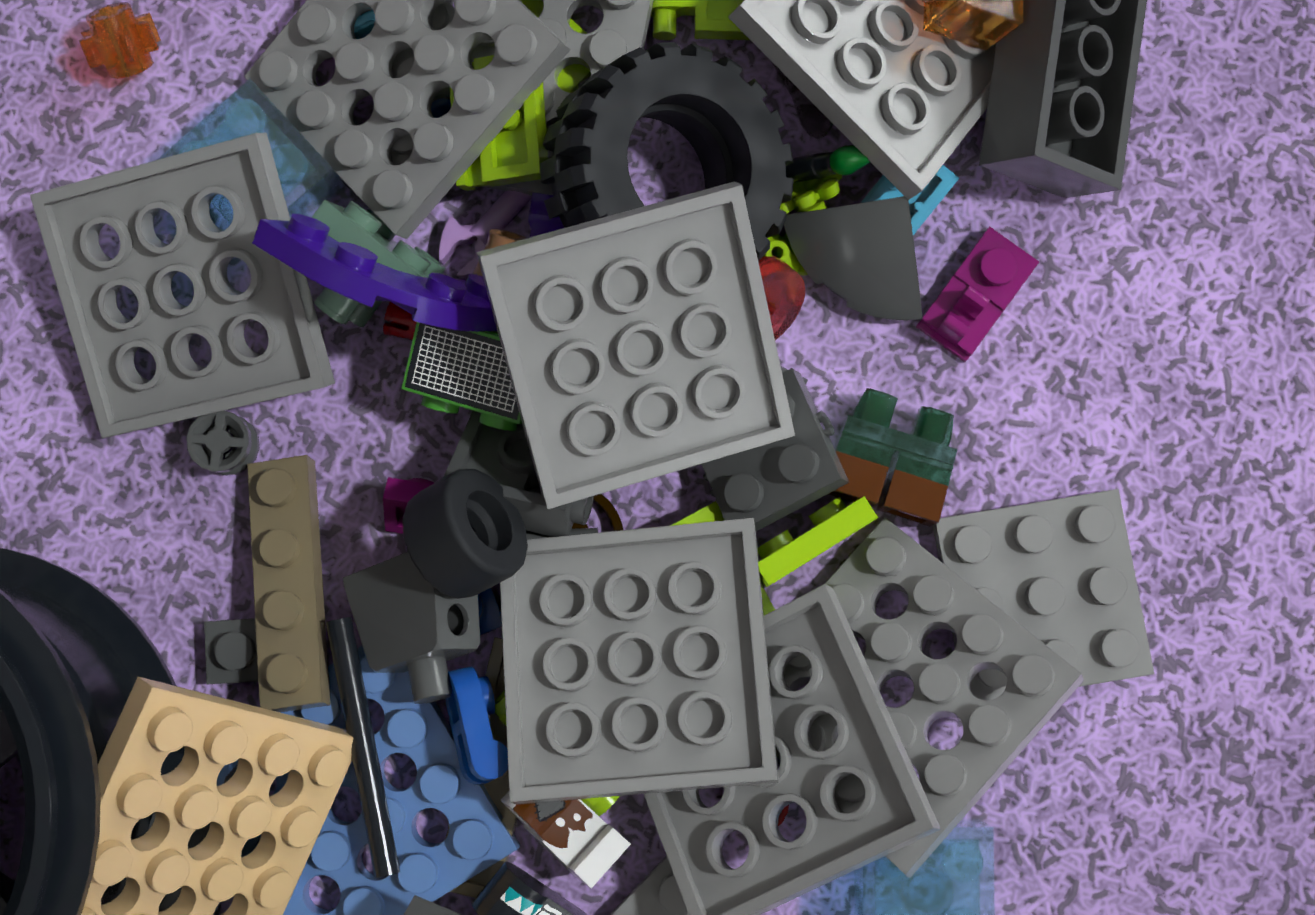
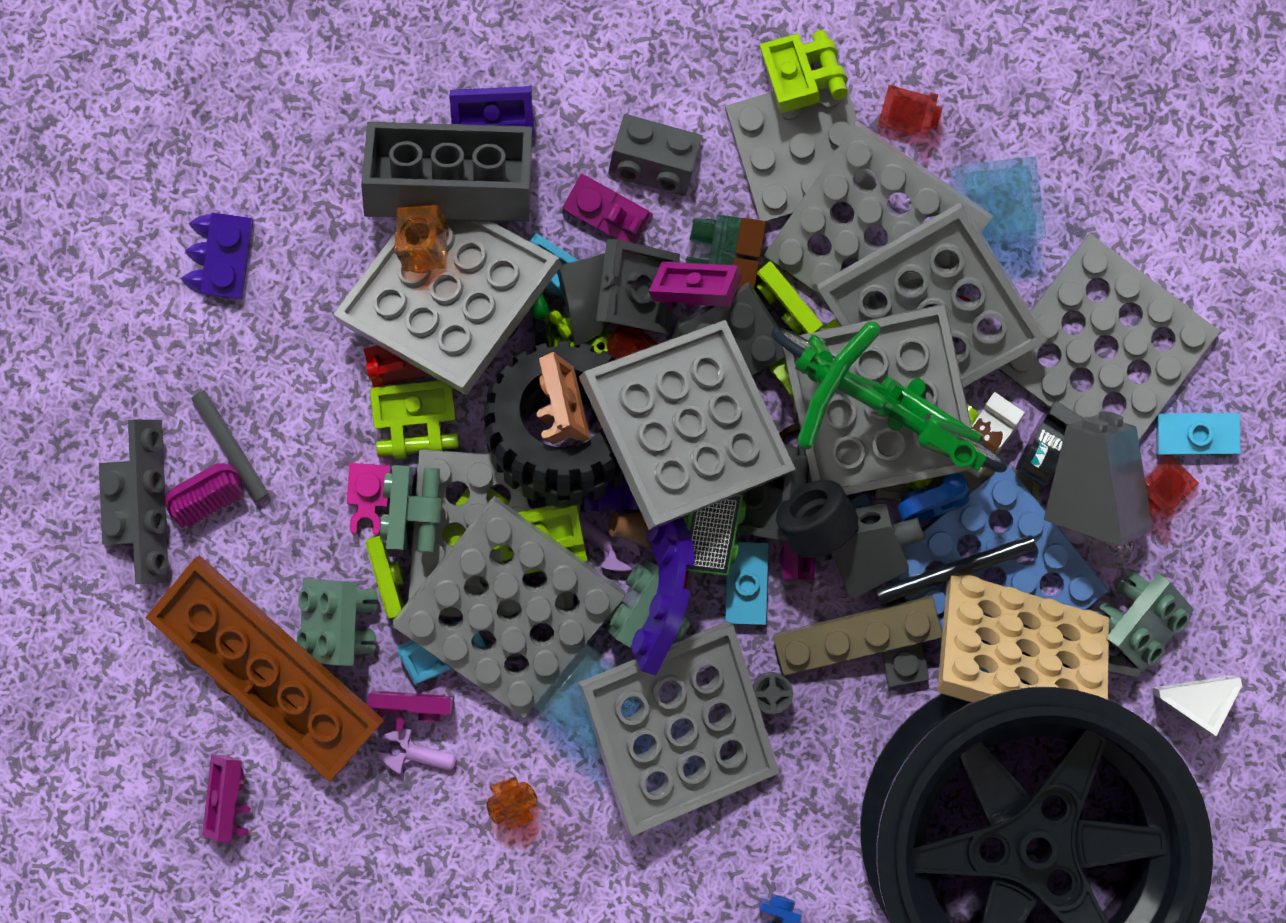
camera: 100 degrees left, 5 degrees up
none -> dark purple plate [449,86,534,138]
none -> nougat plate [537,352,590,444]
none -> dark grey plate [596,239,680,334]
none -> dark grey bracket [608,113,703,196]
none -> magenta plate [649,262,742,310]
none -> medium azure plate [725,542,768,625]
none -> lime plate [759,30,848,113]
none -> green piece [771,321,1008,473]
none -> clear red bracket [877,85,943,139]

